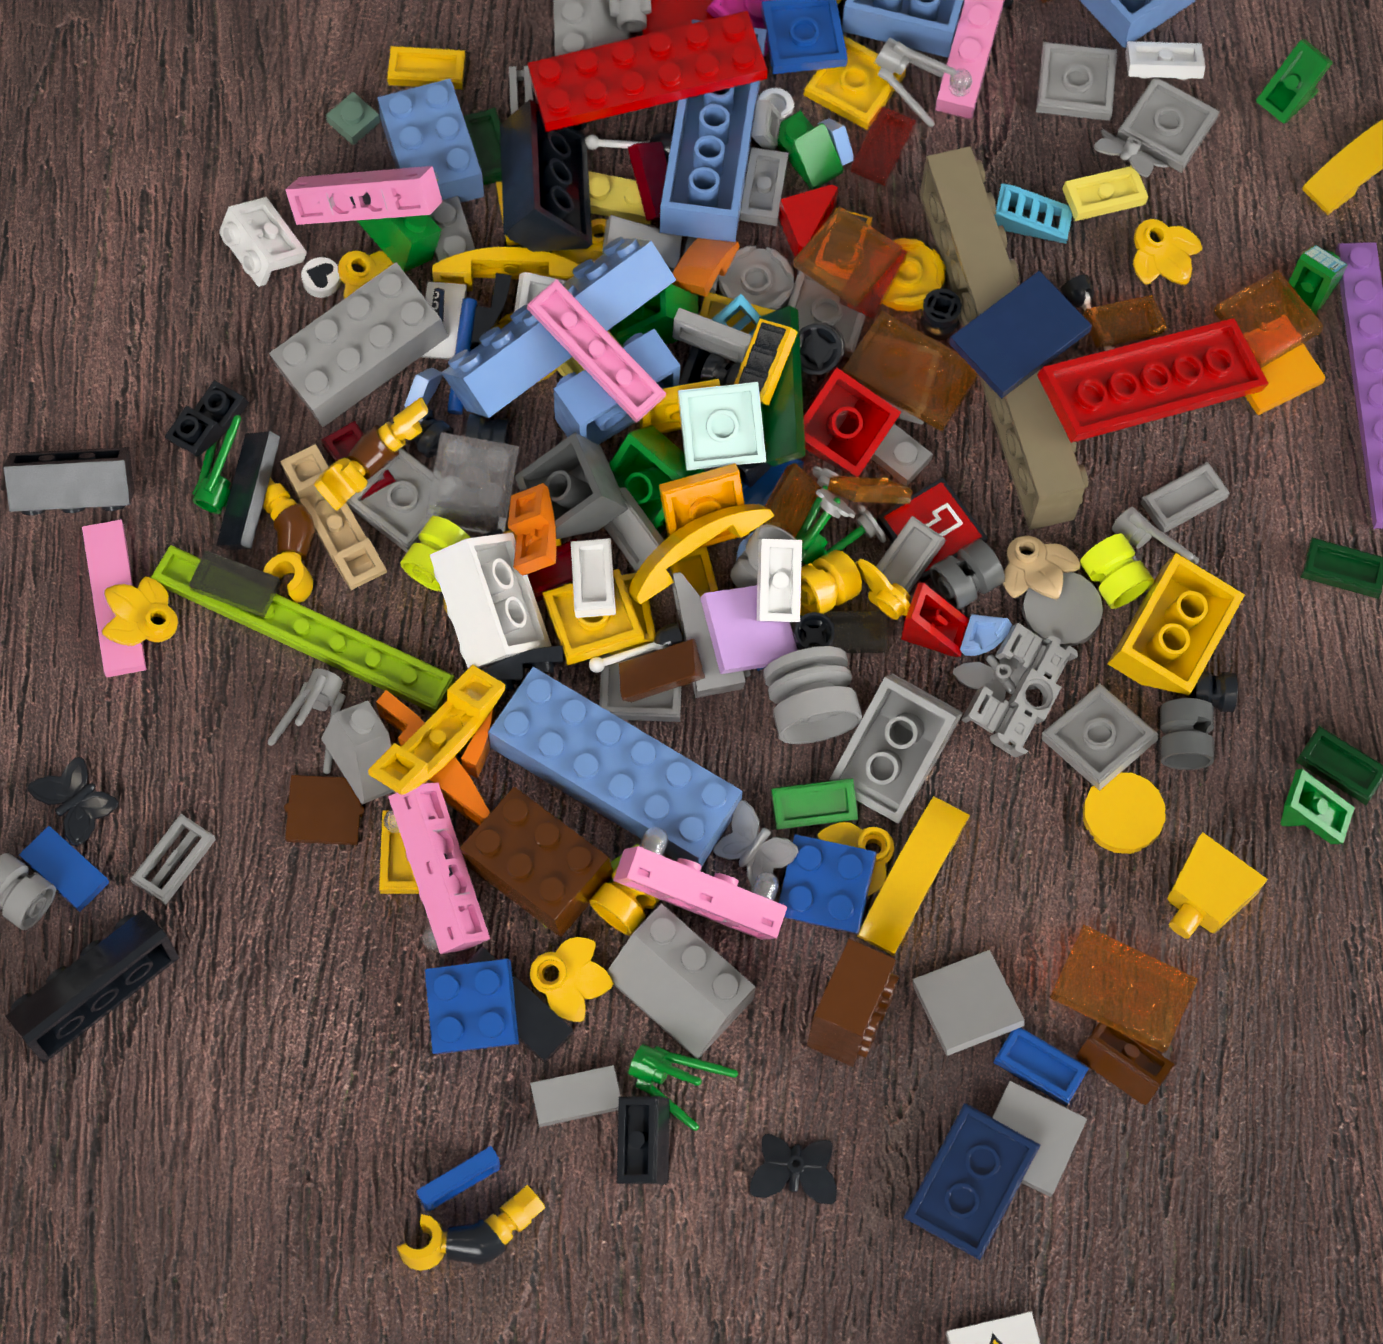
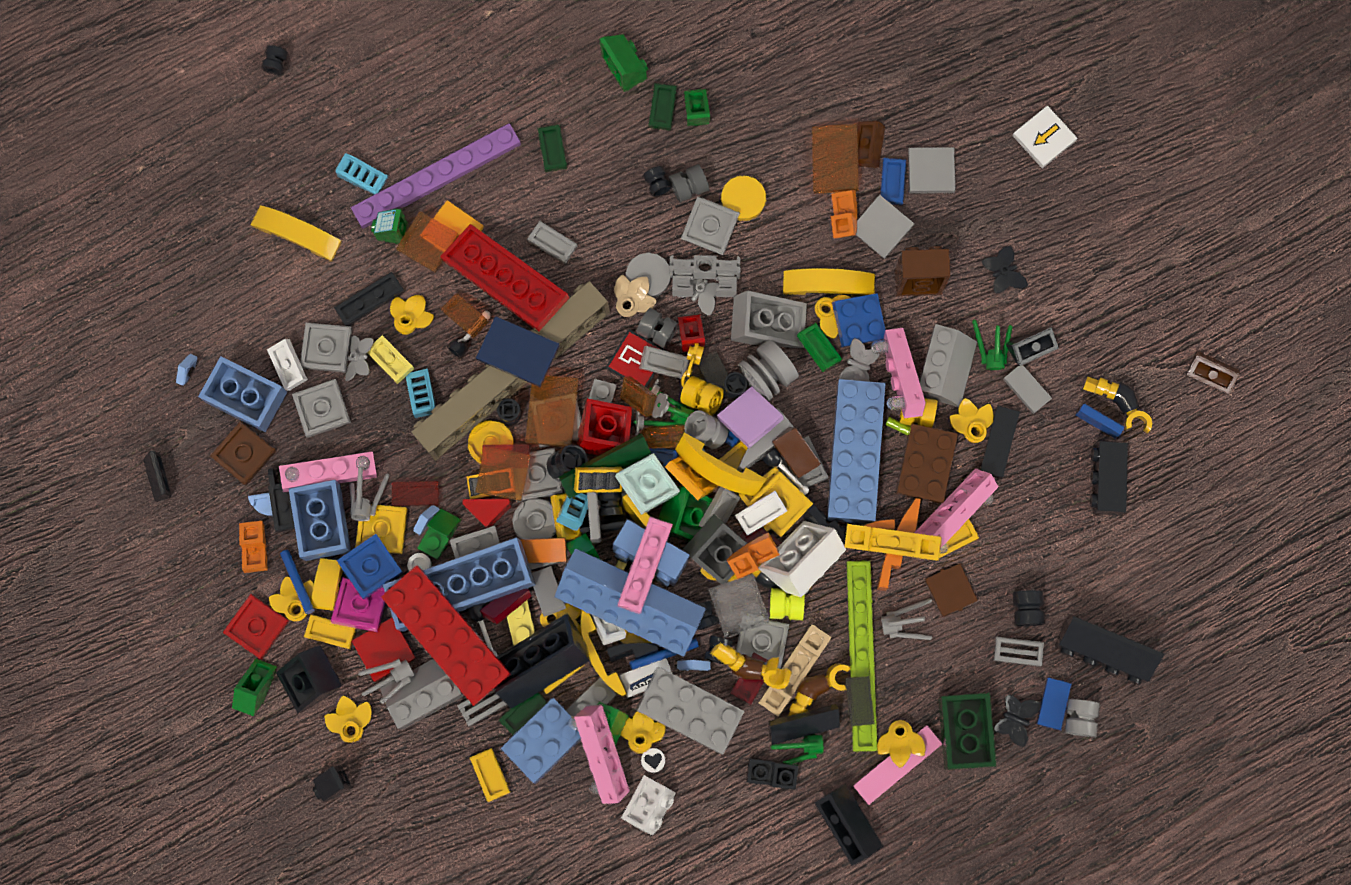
camera: 110 degrees left, 10 degrees up
light grey slope [321,700,394,804] -> none
sand green plate [326,92,380,145] -> none
blue plate [425,959,519,1054] -> none
light grey tile [751,100,781,149] -> none
white plate [756,539,802,622] -> none
dark blue tile [903,1103,1041,1260] -> none
light blue tile [960,614,1012,656] -> none
neon yellow wheel [1080,533,1154,609] -> none
yellow slope [1107,553,1245,695] -> none
light grey plant [1112,507,1199,590] -> none
yellow torso [1167,832,1268,939] -> none
green slope [1256,39,1333,124] -> none
none -> black tile [334,272,405,327]
none -> orange slope [831,190,857,239]
none -> dark green brick [938,693,996,770]
none -> black wheel [1012,590,1046,627]
none -> black brick [1090,441,1128,516]

